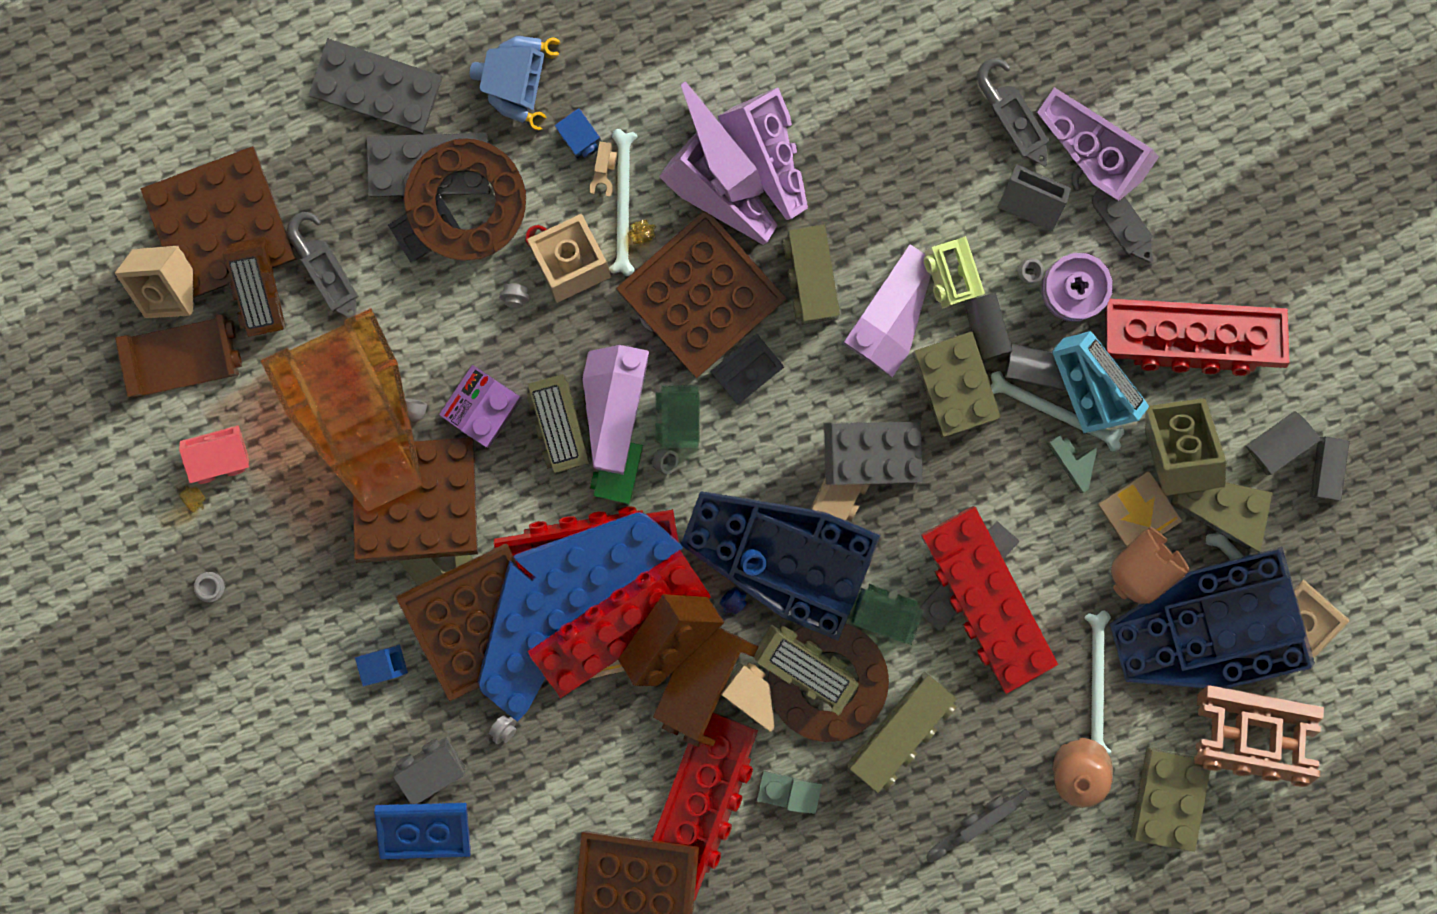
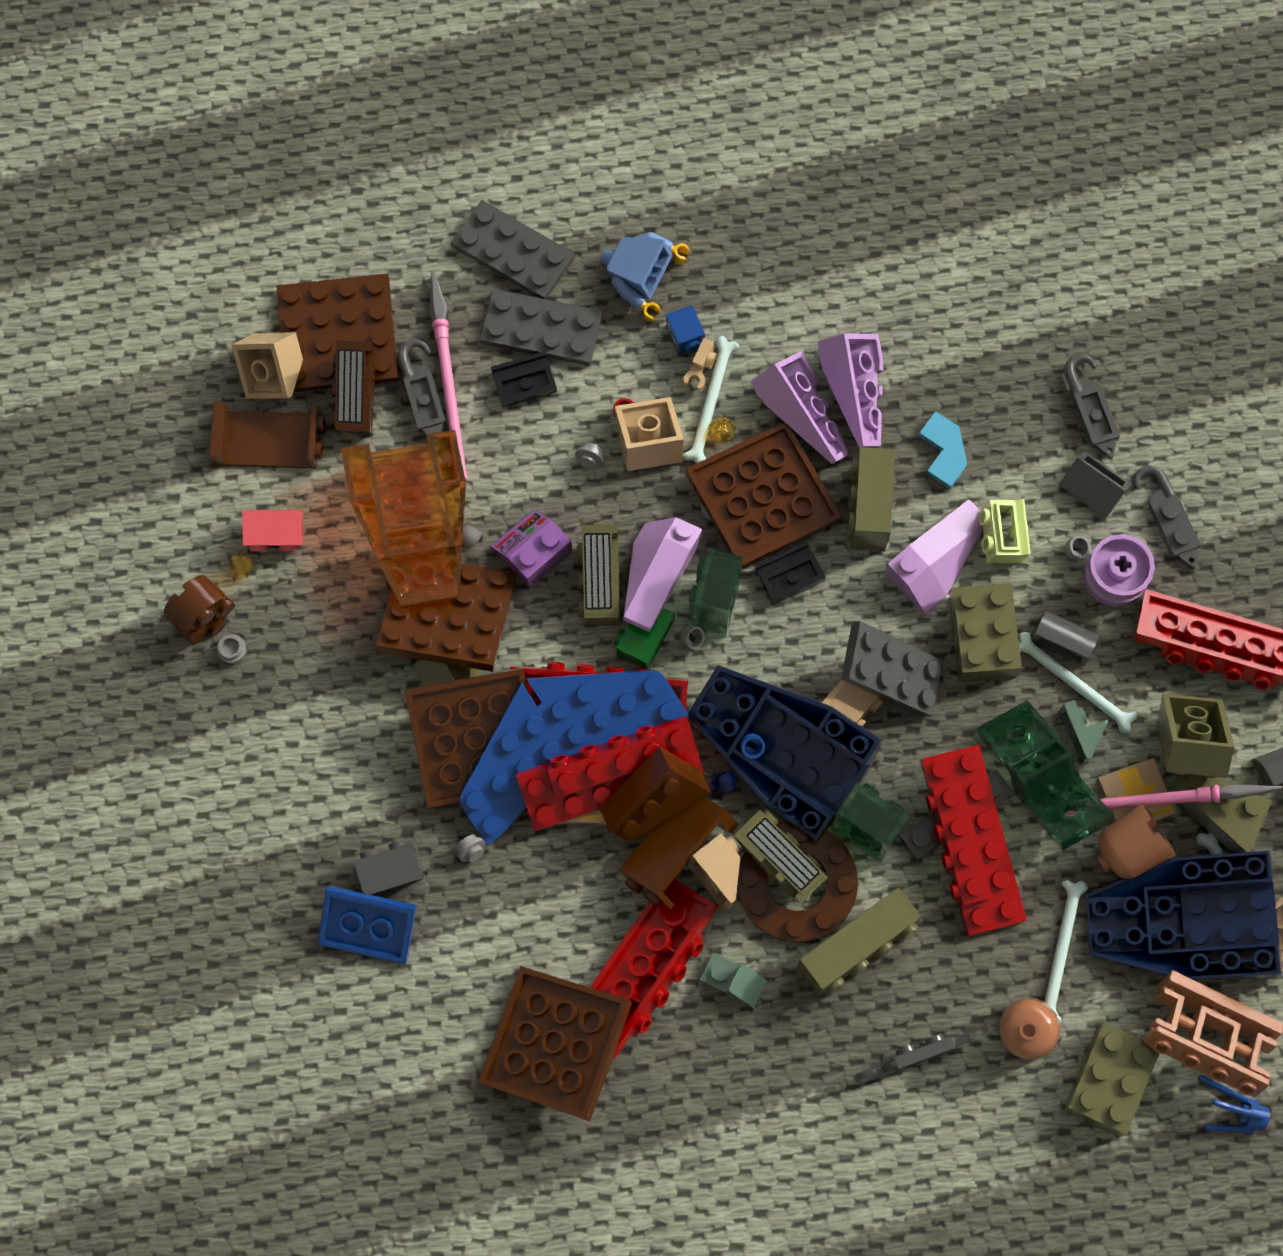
camera: 15 degrees right, 15 degrees down
blue brick [355,644,408,687] -> none
reddish brown plate [404,138,526,261] -> none
lavender wedge [681,81,764,202] -> none
dark grey brick [964,292,1012,360] -> none
lavender wedge [1037,87,1159,201] -> none
medium azure wedge [1052,331,1149,433] -> none
none -> reddish brown brick [163,575,235,645]
none -> bright pink piece [429,270,467,482]
none -> medium azure tile [919,411,967,489]
none -> clear green bracket [977,700,1114,851]
none -> bright pink piece [1036,785,1282,816]
none -> blue plant [1198,1075,1270,1135]

